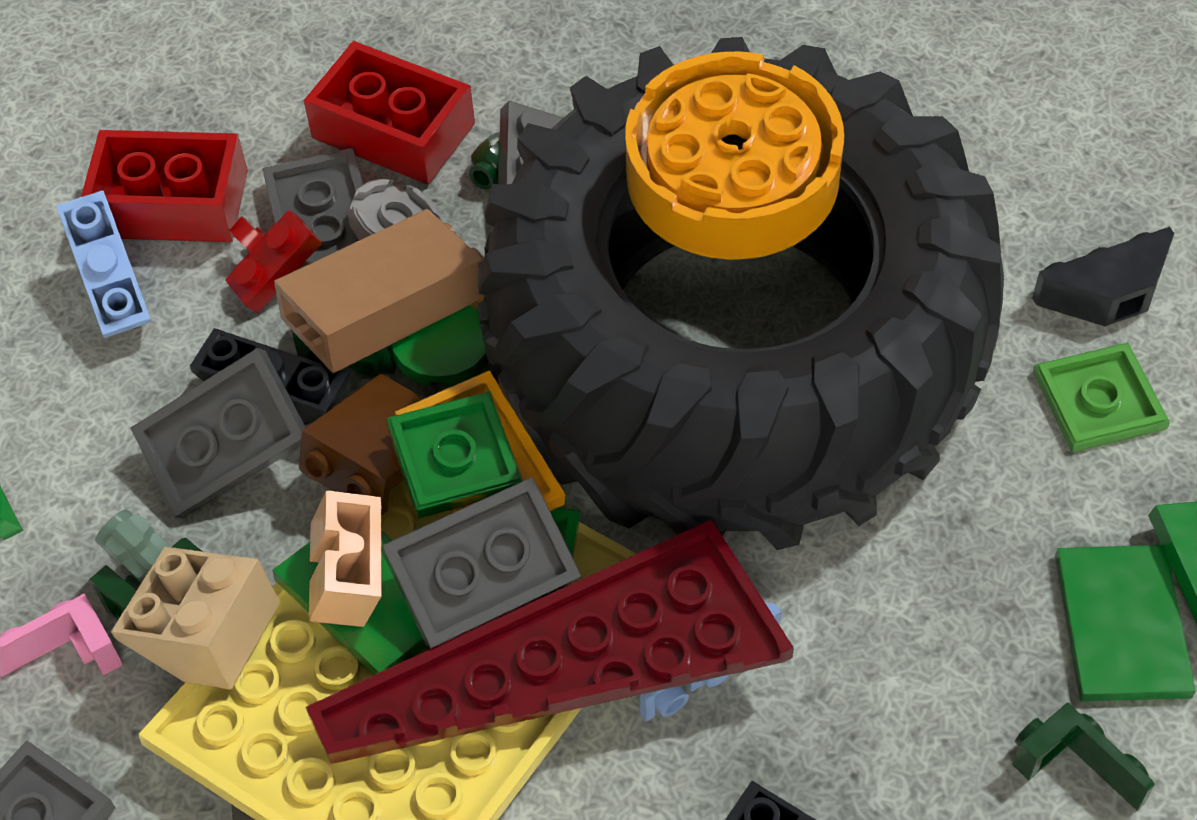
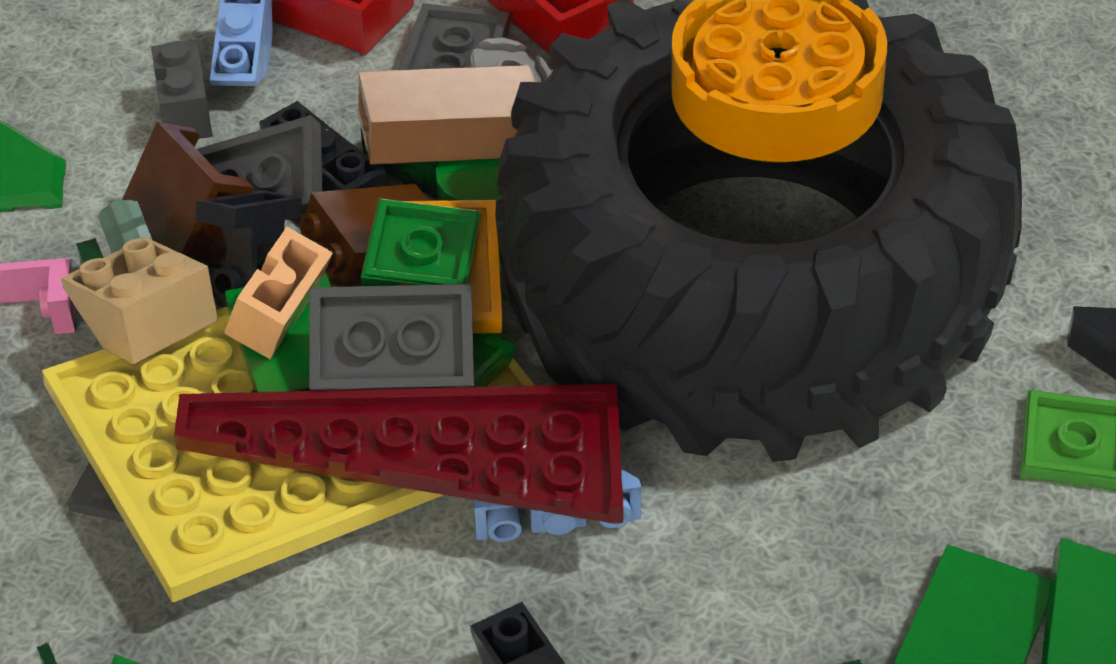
camera: 25 degrees right, 10 degrees down
red plate [225,209,322,314] -> none
none -> reddish brown panel [122,122,254,268]
none -> dark grey brick [151,40,213,139]
none -> black tile [195,190,302,308]

